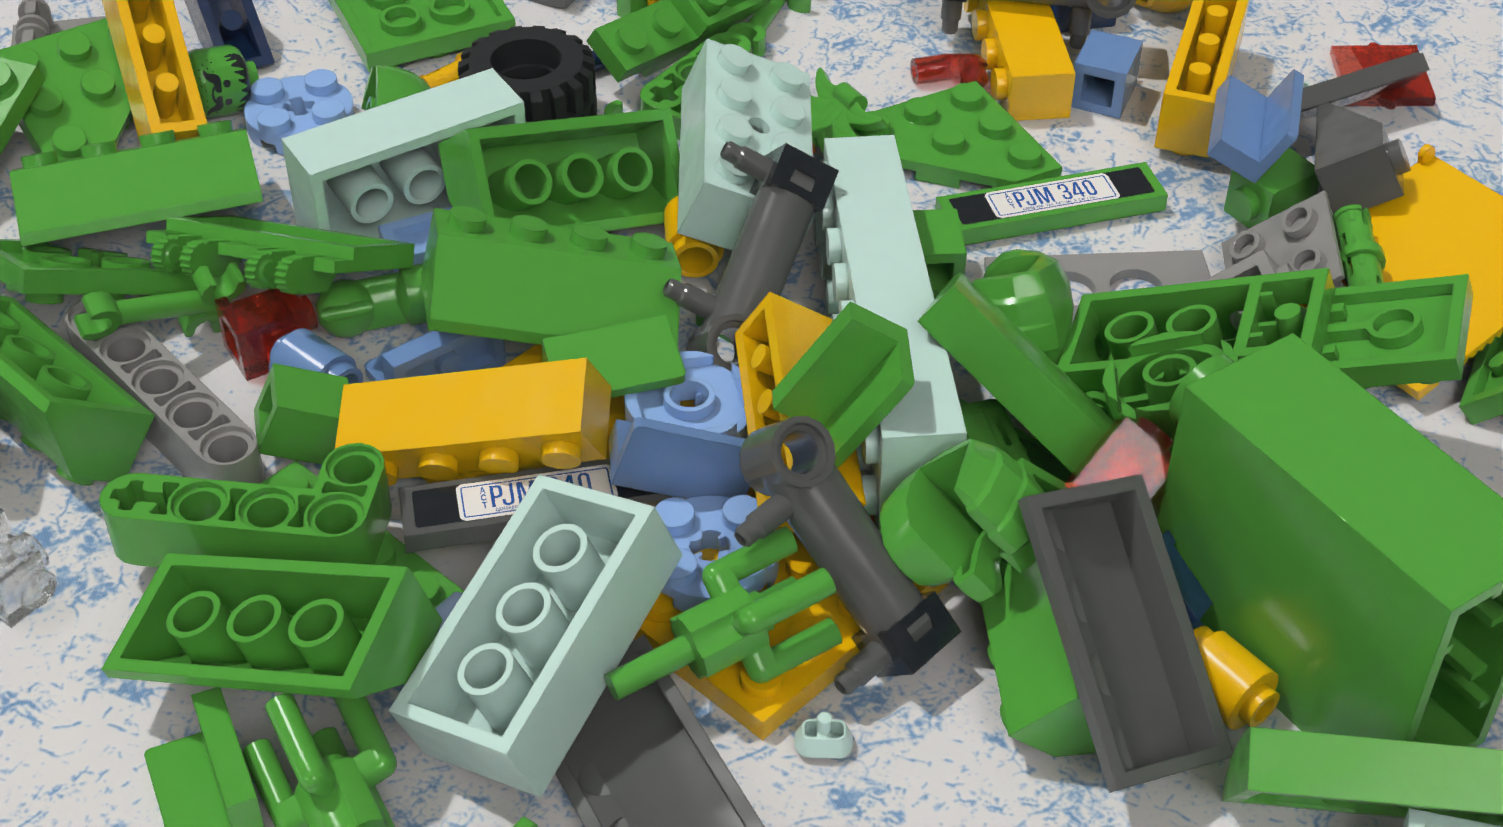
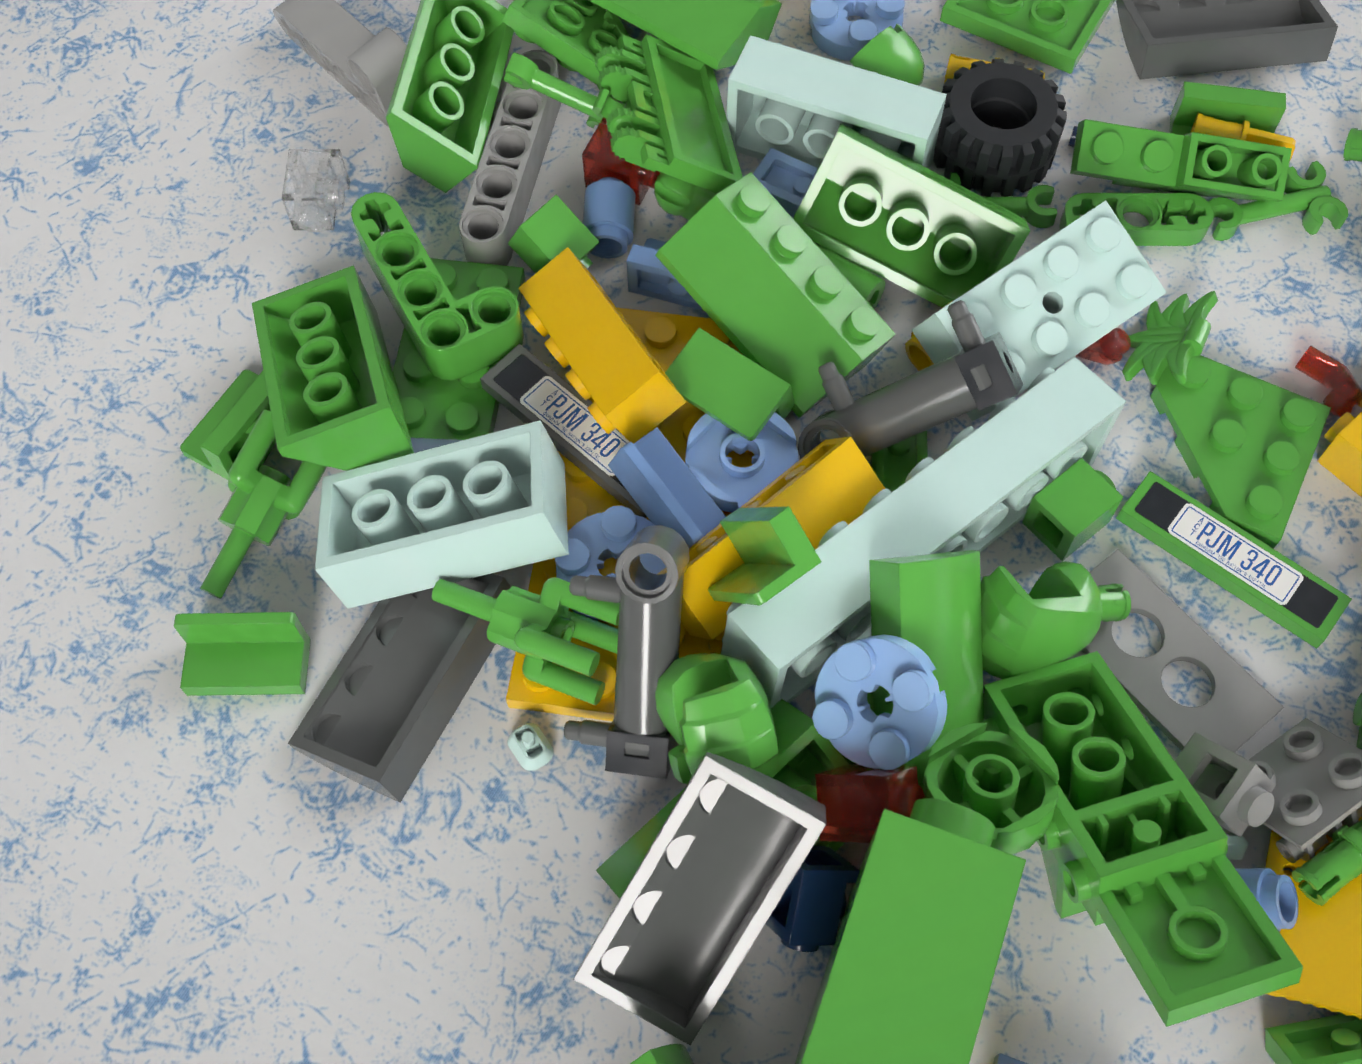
camera: 55 degrees right, 20 degrees up
yellow brick [1193,626,1280,730] -> none
none -> light blue plate [812,634,947,770]

